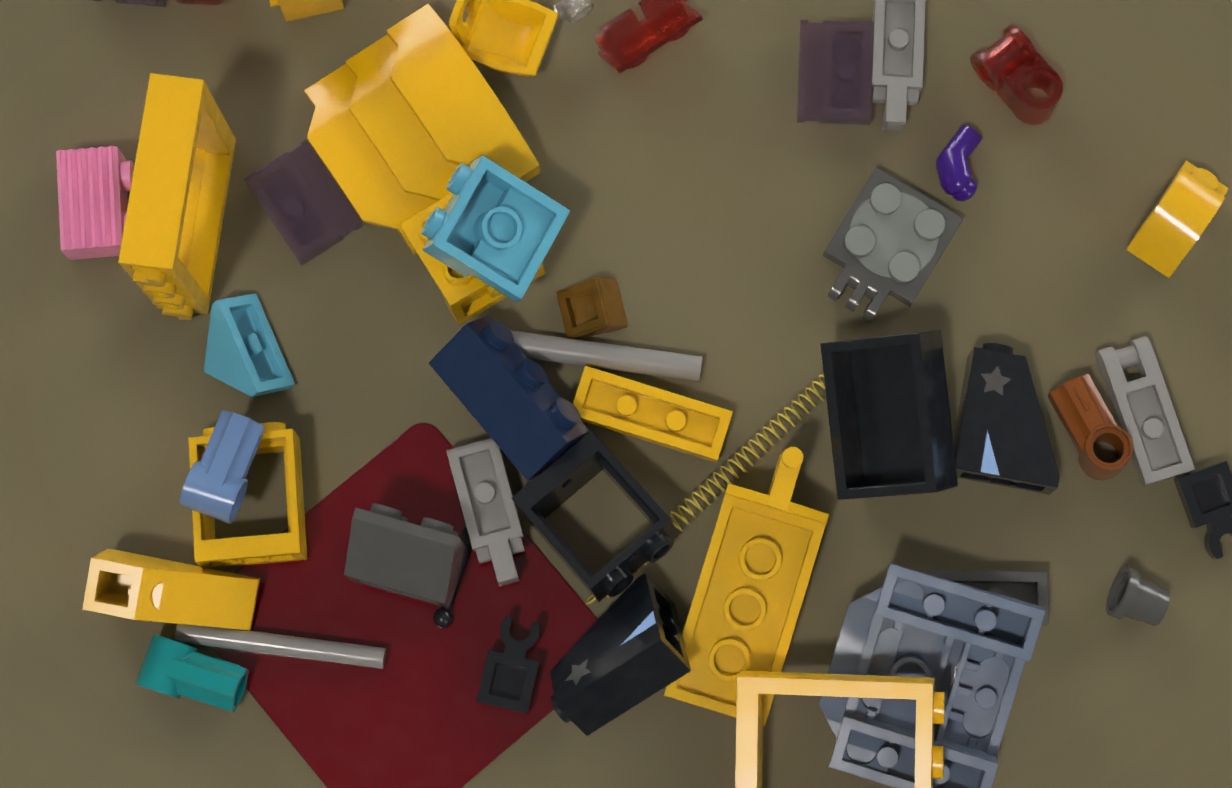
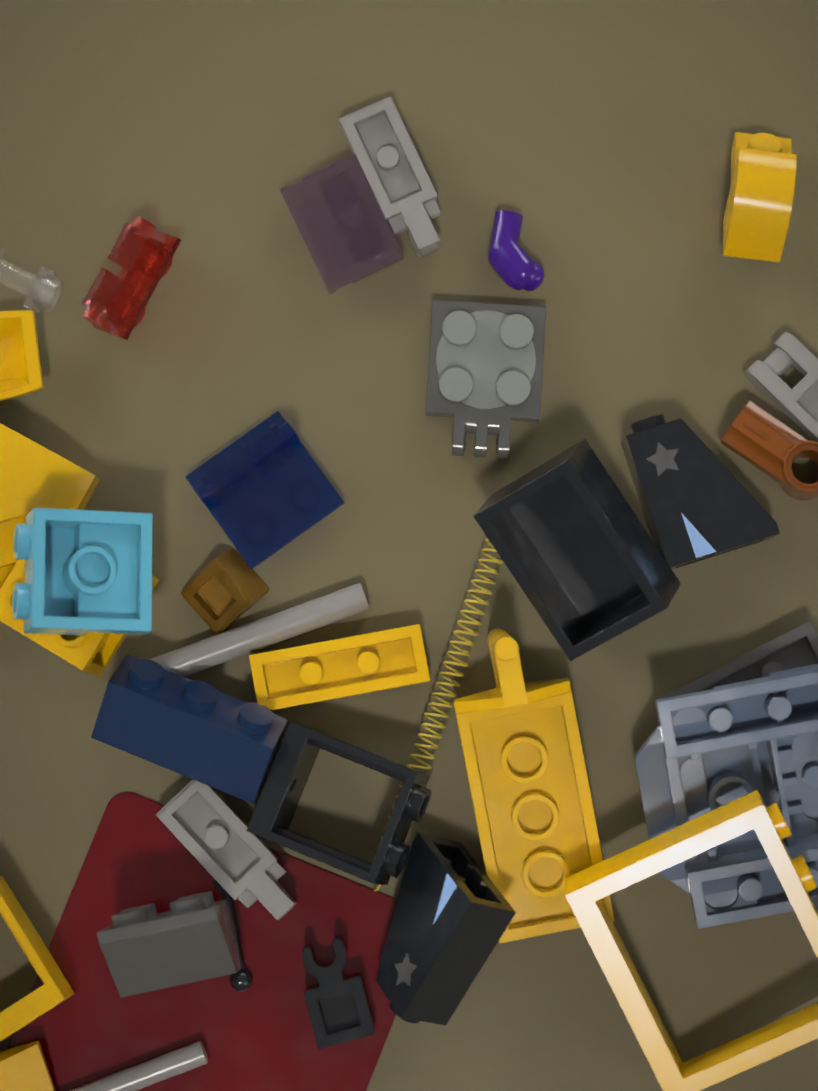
camera: 25 degrees left, 5 degrees up
clear red piece [970,25,1063,125] -> none
none -> clear blue hinge [186,411,345,570]

